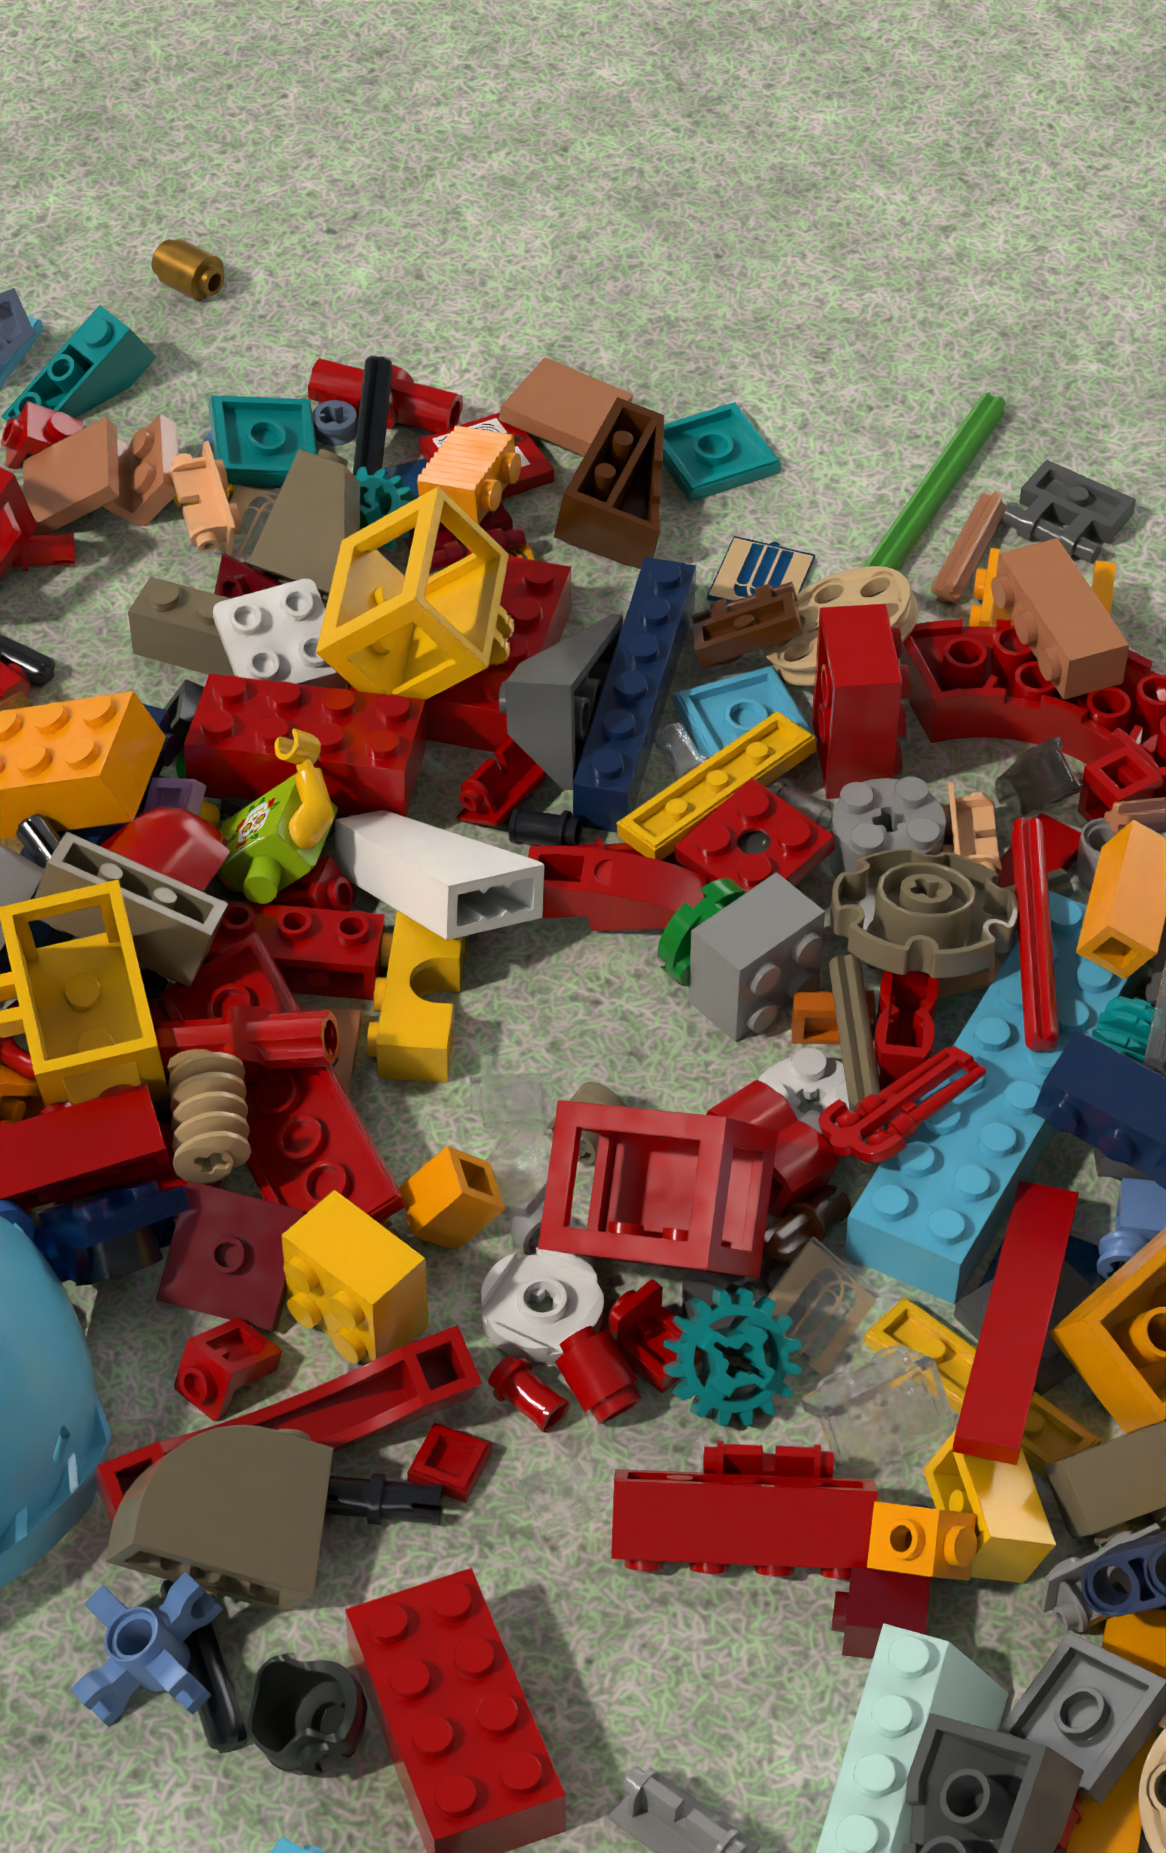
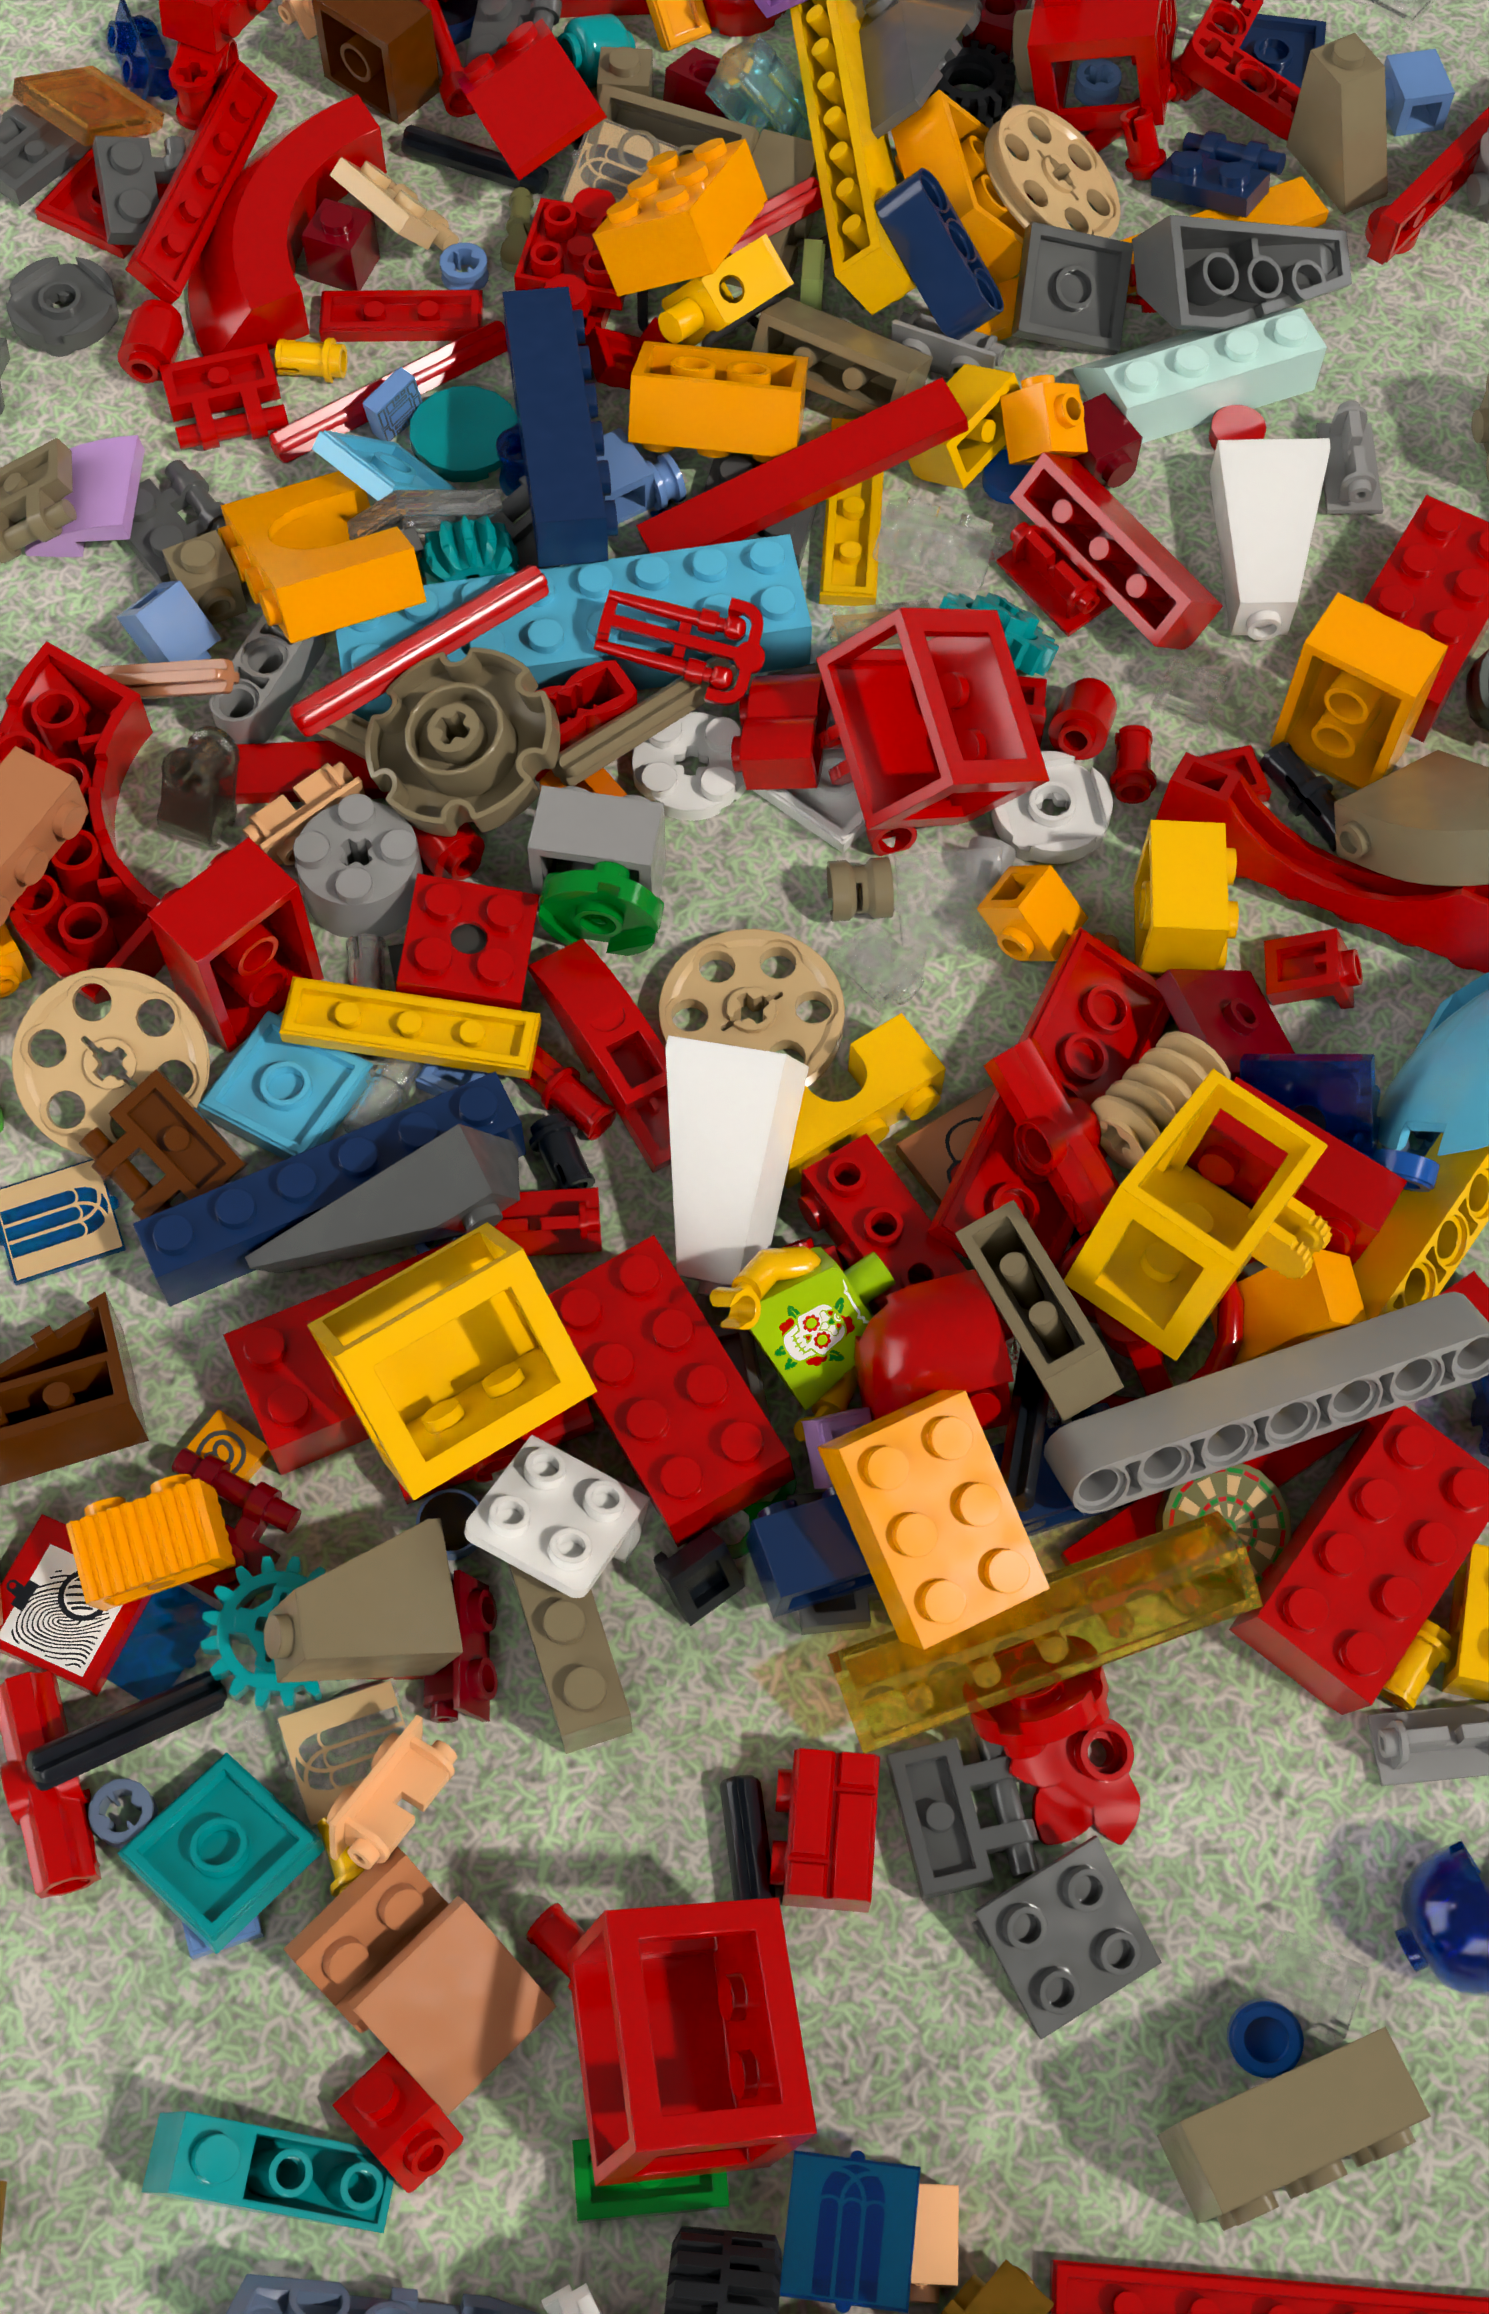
camera: 130 degrees left, 15 degrees up
red brick [1077,744,1163,822] -> none
none -> tan wedge [659,929,845,1087]
none -> tile [1208,405,1266,450]
none -> white slope [1209,438,1331,640]
none -> light orange brick [1270,592,1448,790]

